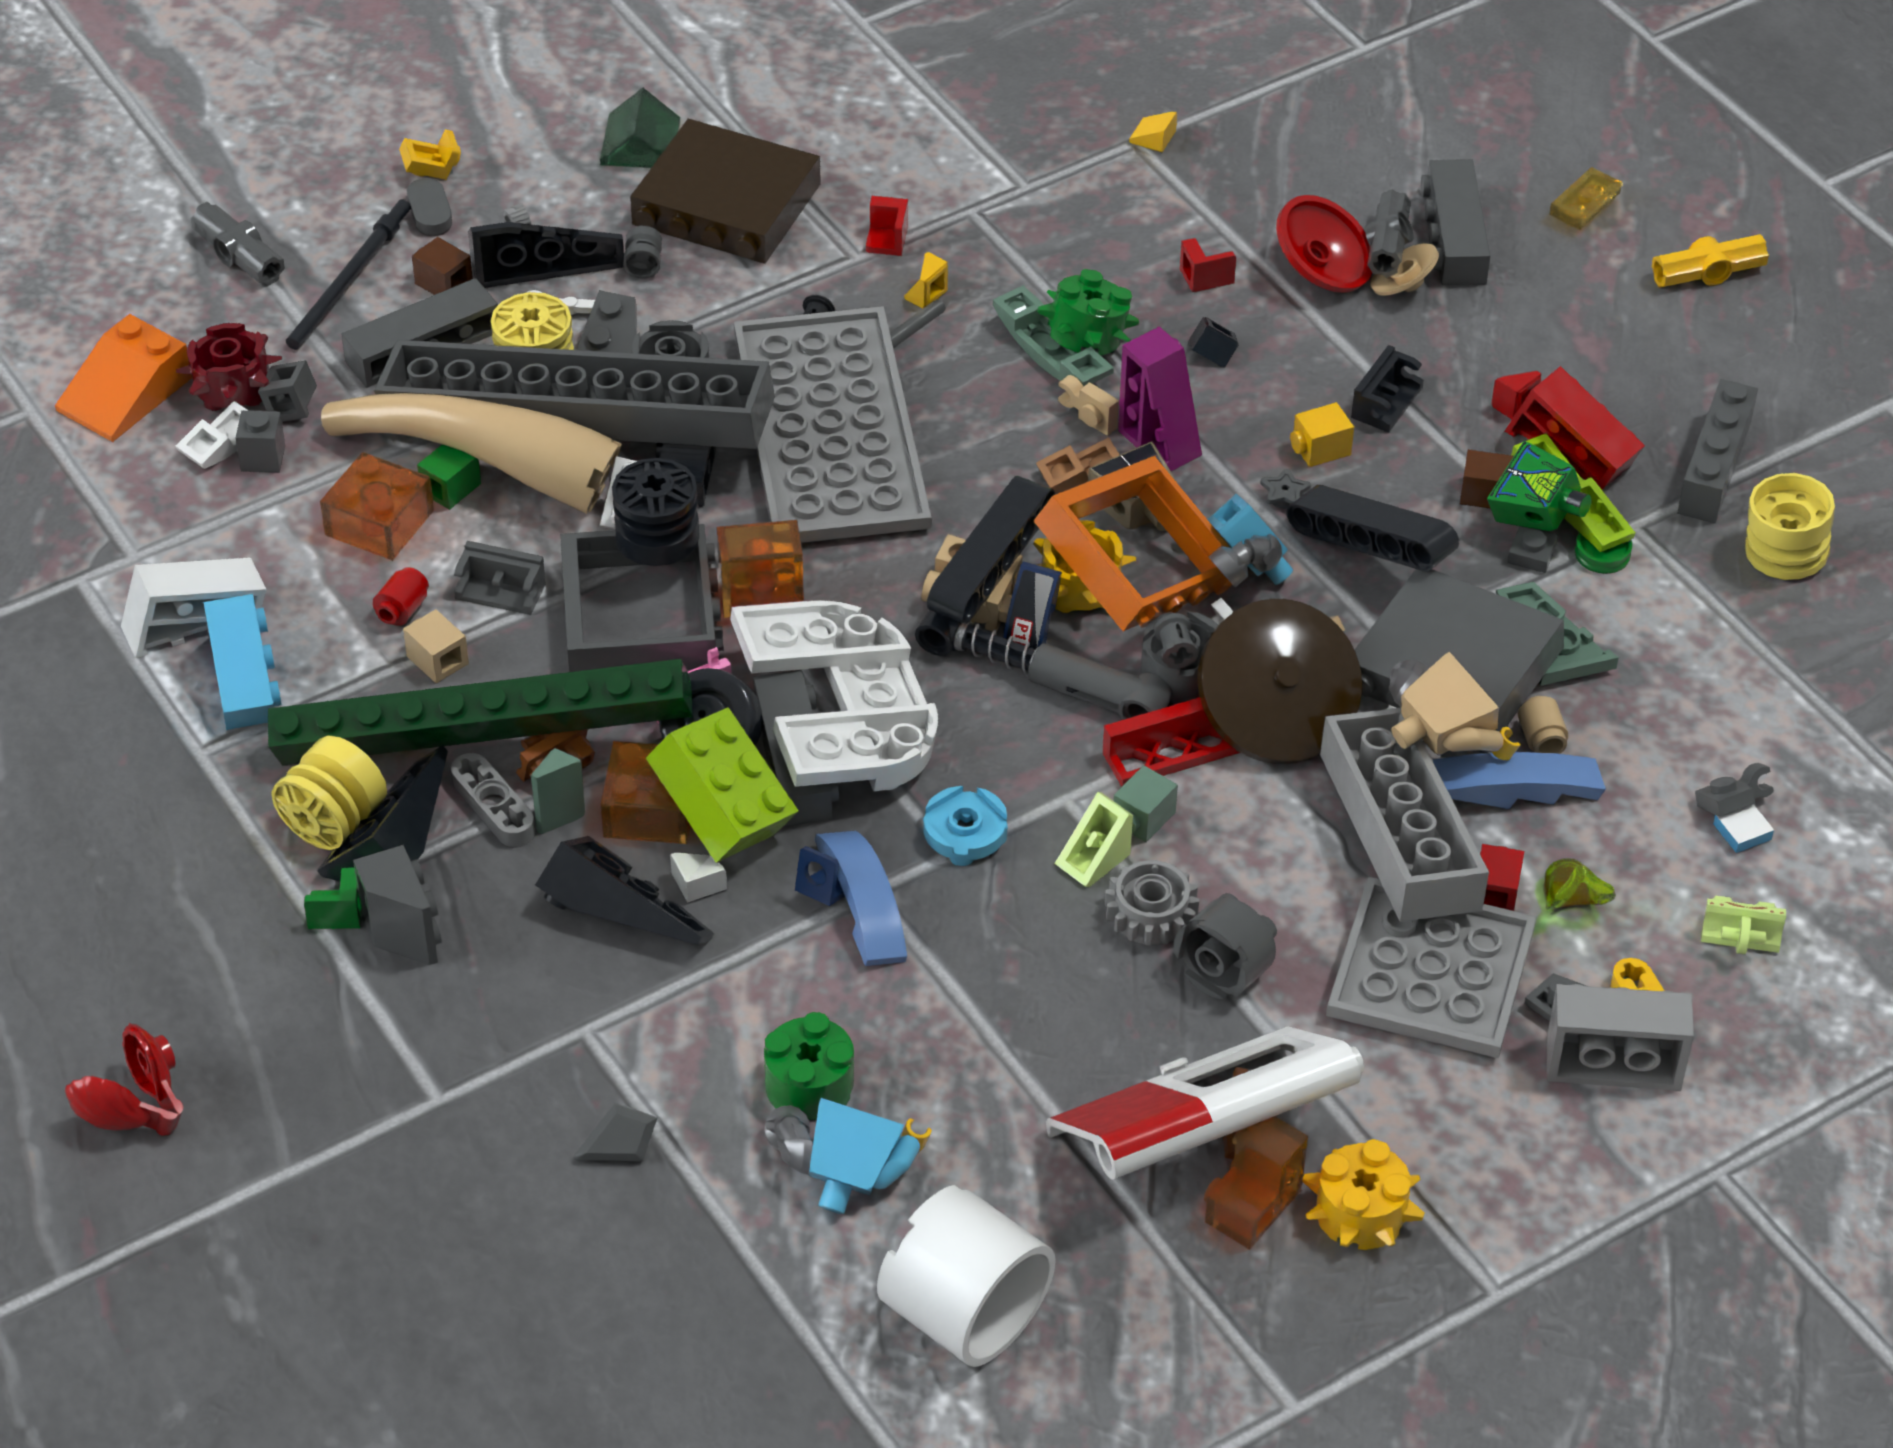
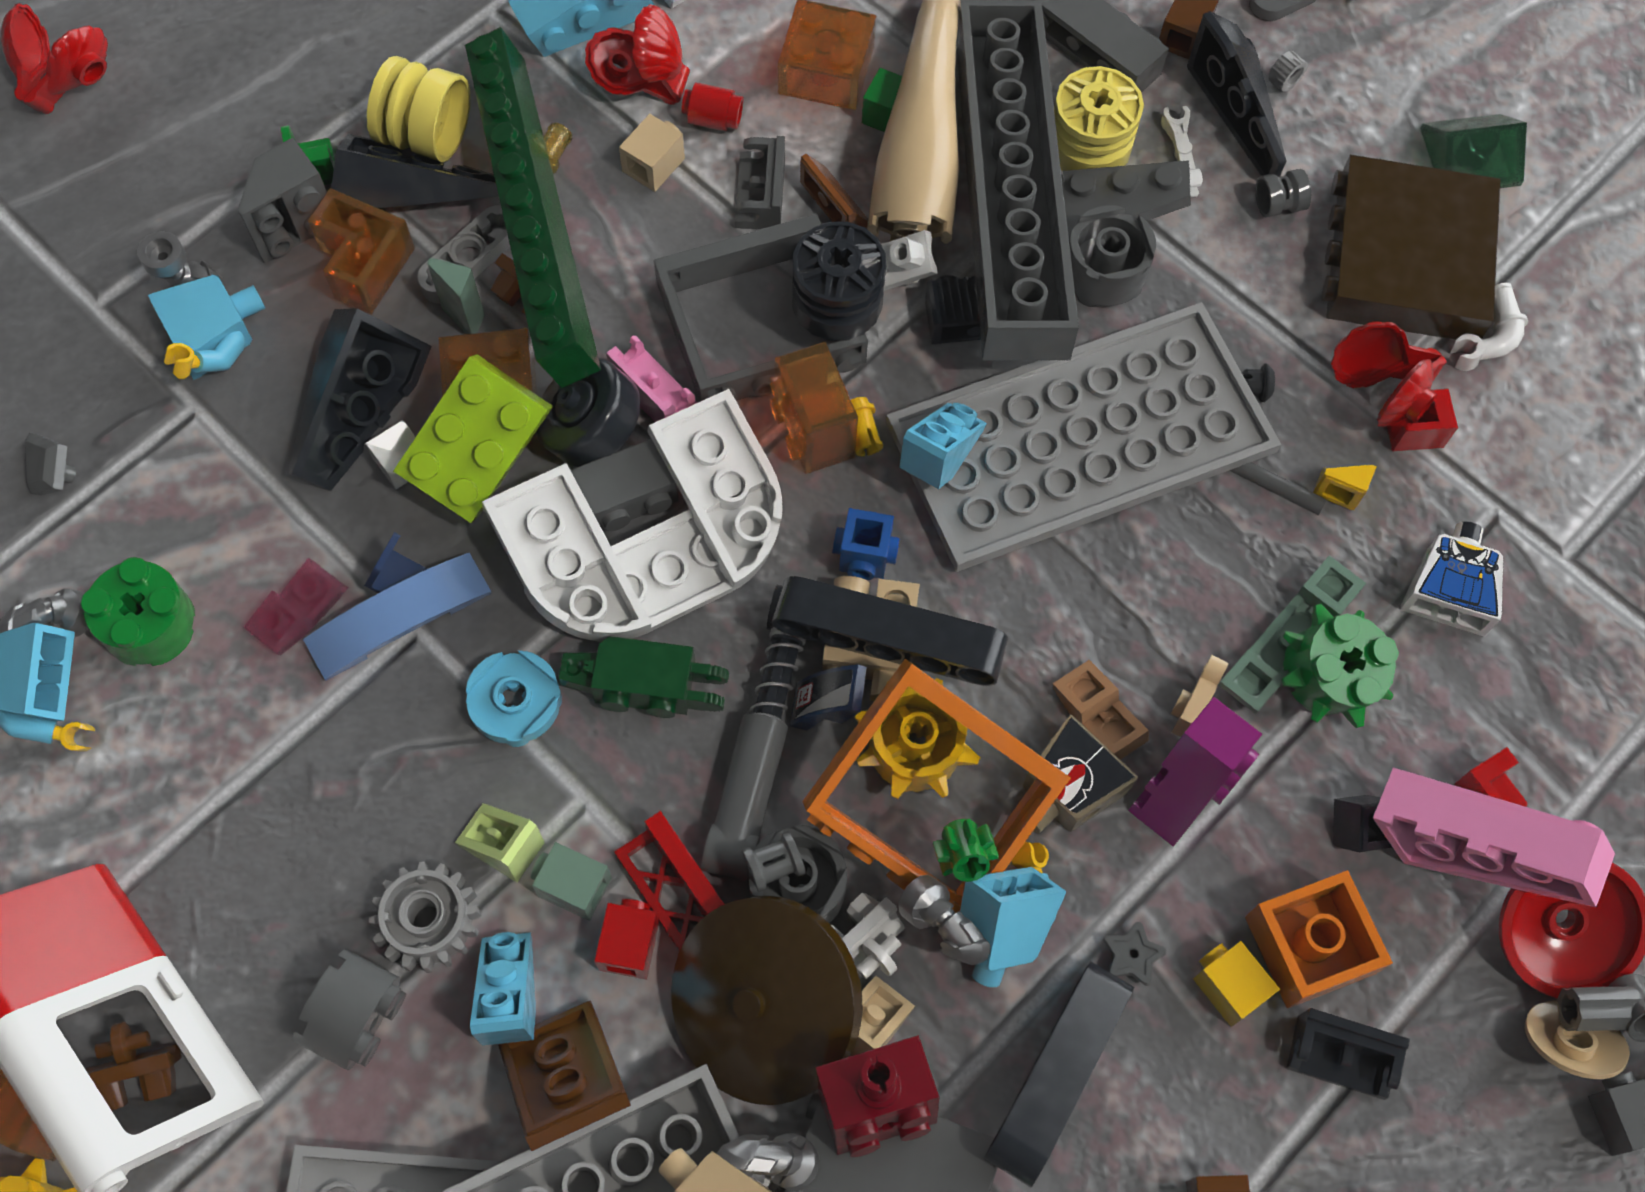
camera: 75 degrees right, 20 degrees up
none -> medium azure torso [137,231,265,380]
none -> clear pink slope [244,558,349,656]
none -> clear orange brick [308,188,415,315]
none -> medium azure slope [470,932,536,1046]
none -> reddish brown tile [498,1000,631,1151]
none -> dark green hinge [559,636,729,718]
none -> red animal [585,4,690,105]
none -> red brick [594,899,660,980]
none -> dark orange slope [800,154,868,228]
none -> dark red brick [816,1035,940,1157]
none -> blue brick [832,508,900,580]
none -> medium azure slope [900,402,987,489]
none -> green gear [933,819,999,882]
none -> orange brick [1245,870,1393,1009]
none -> red animal [1331,321,1447,427]
none -> bright pink wedge [1373,767,1615,907]
none -> torso [1400,521,1503,636]
none -> white piece [1450,283,1528,371]

